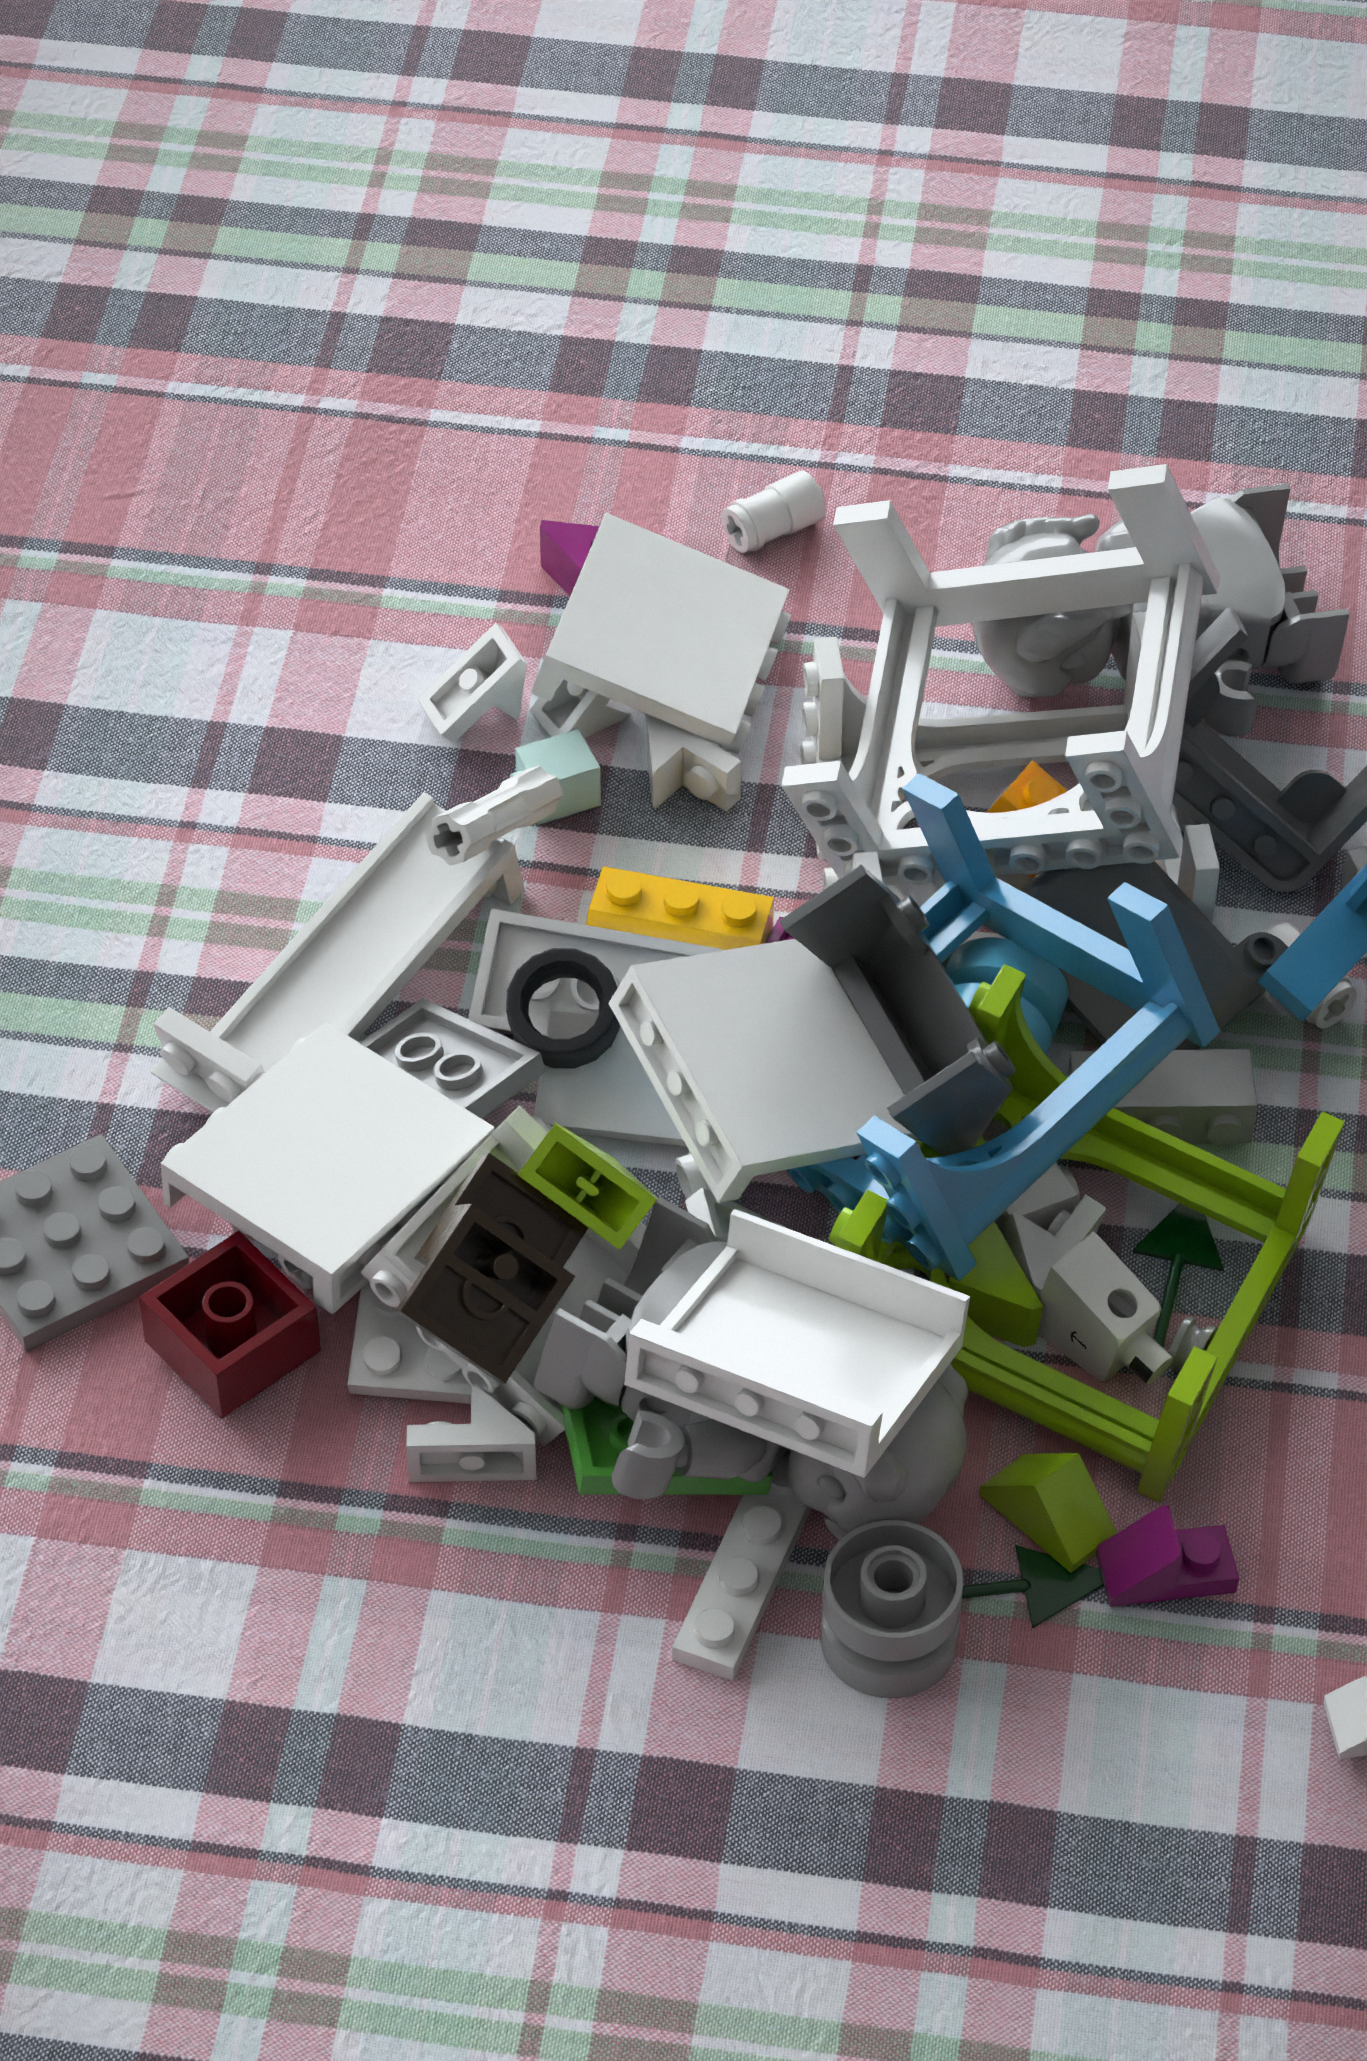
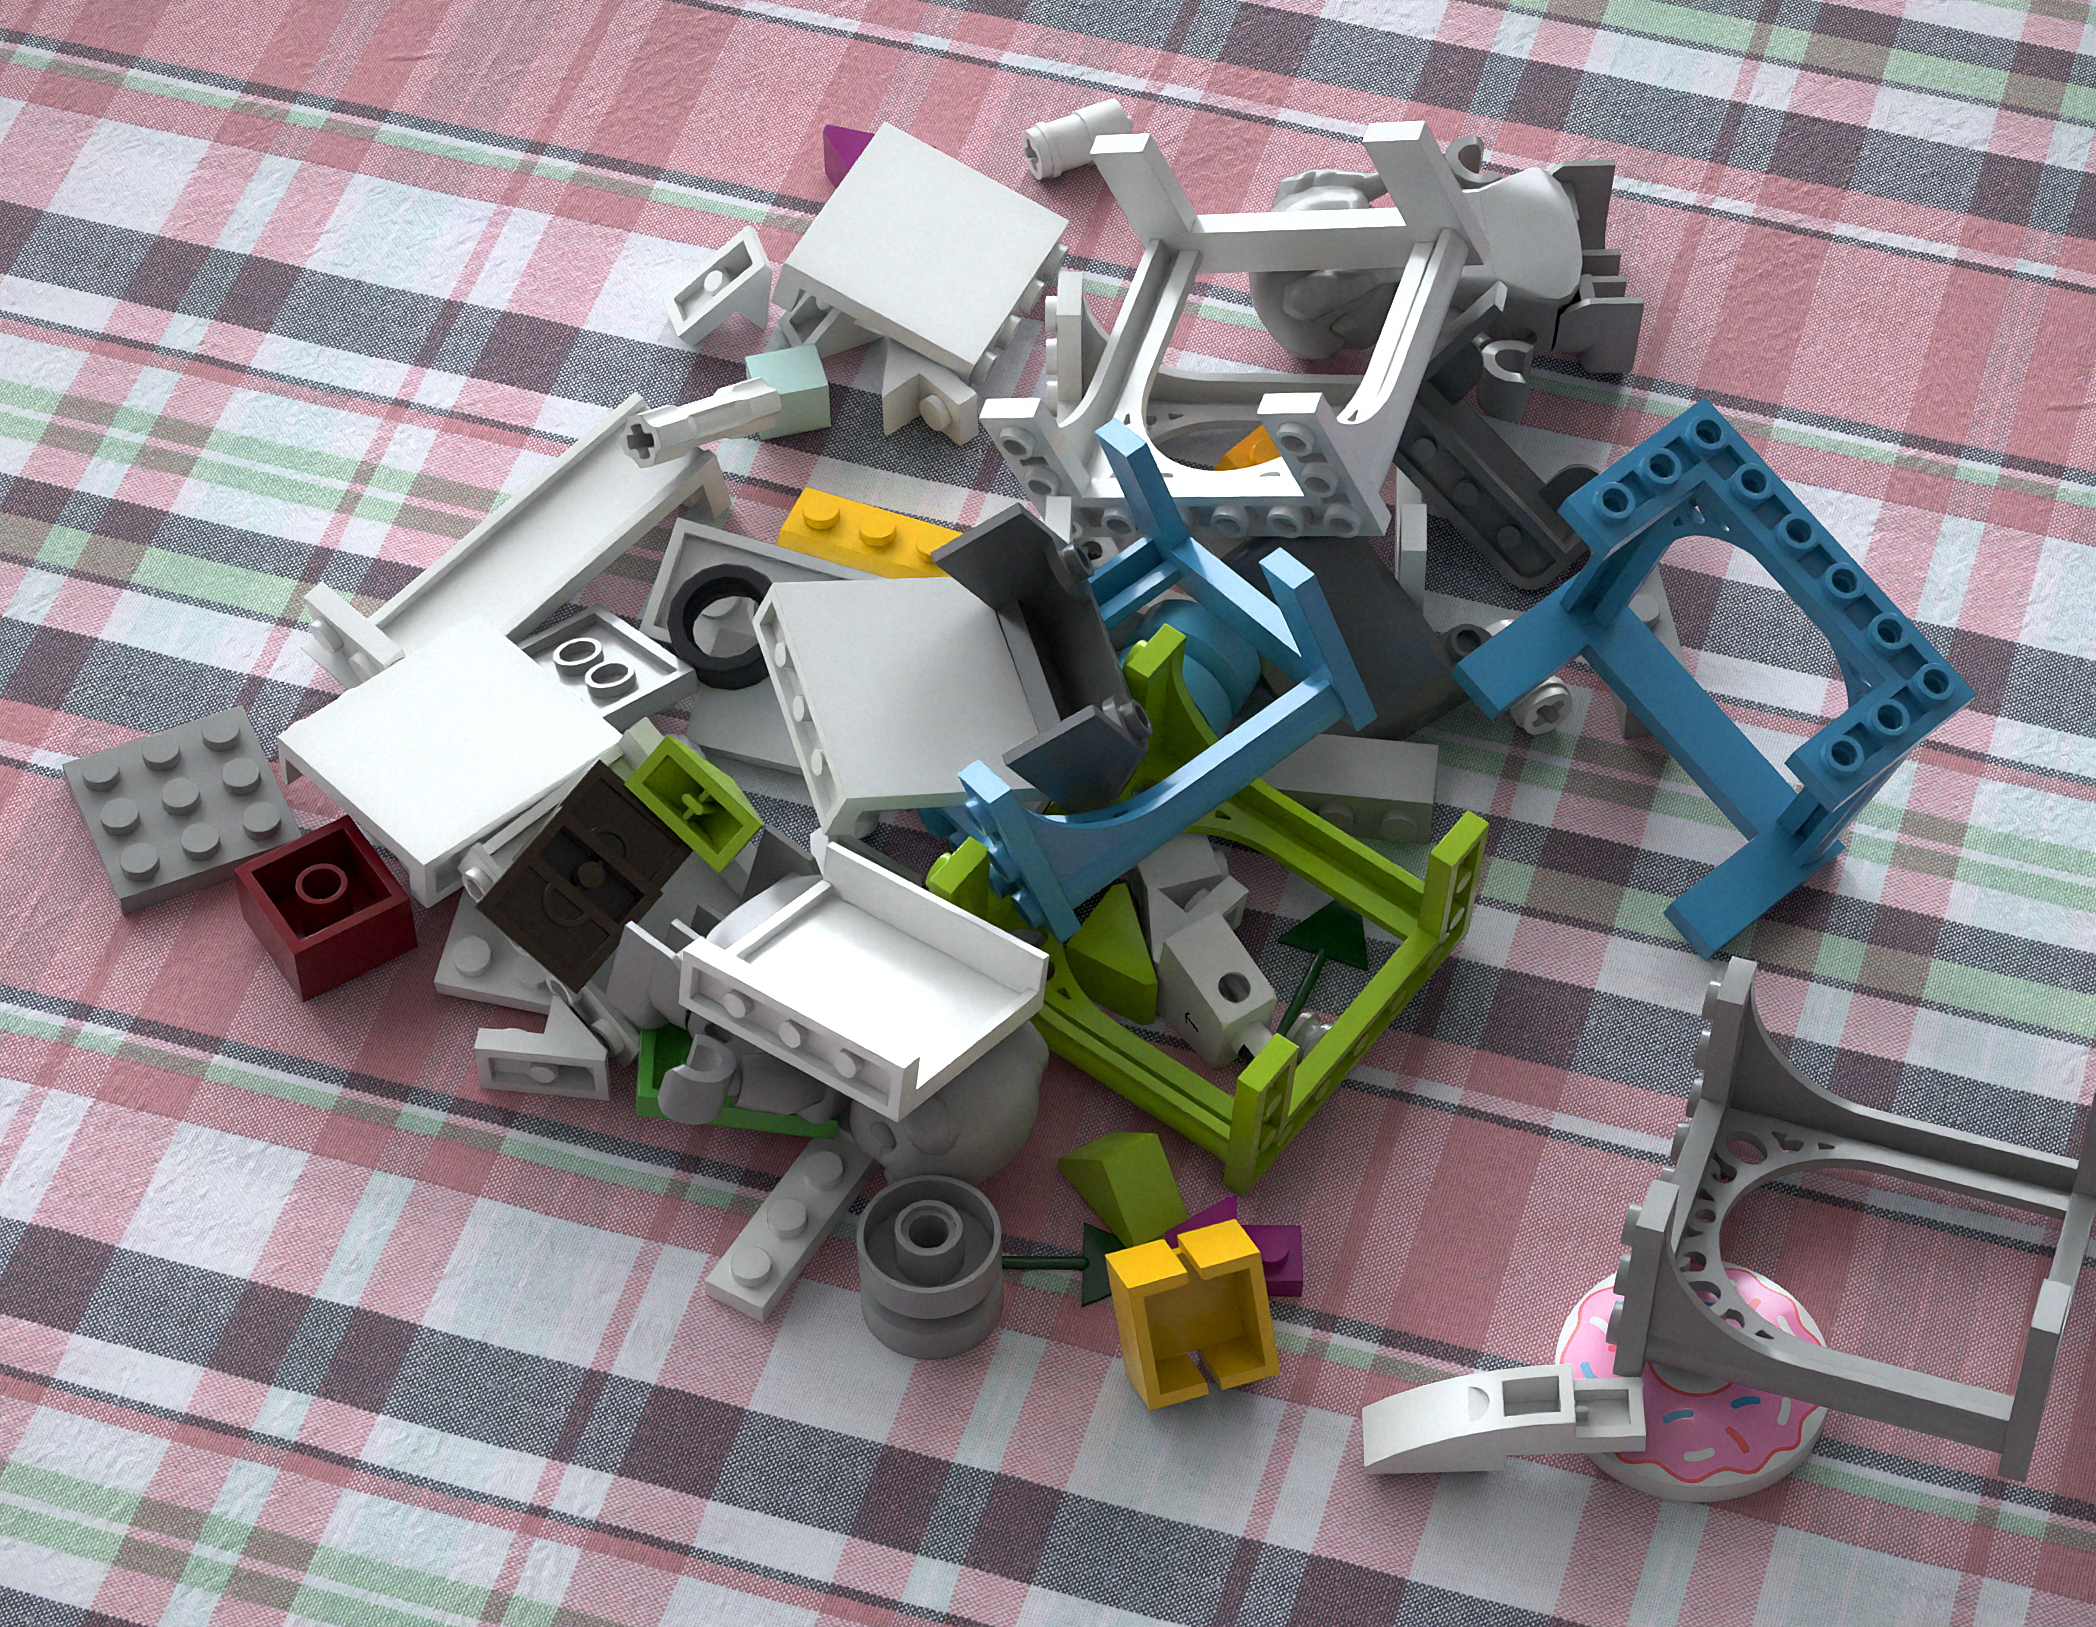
camera: 10 degrees right, 0 degrees up
none -> yellow piece [1105,1219,1281,1411]

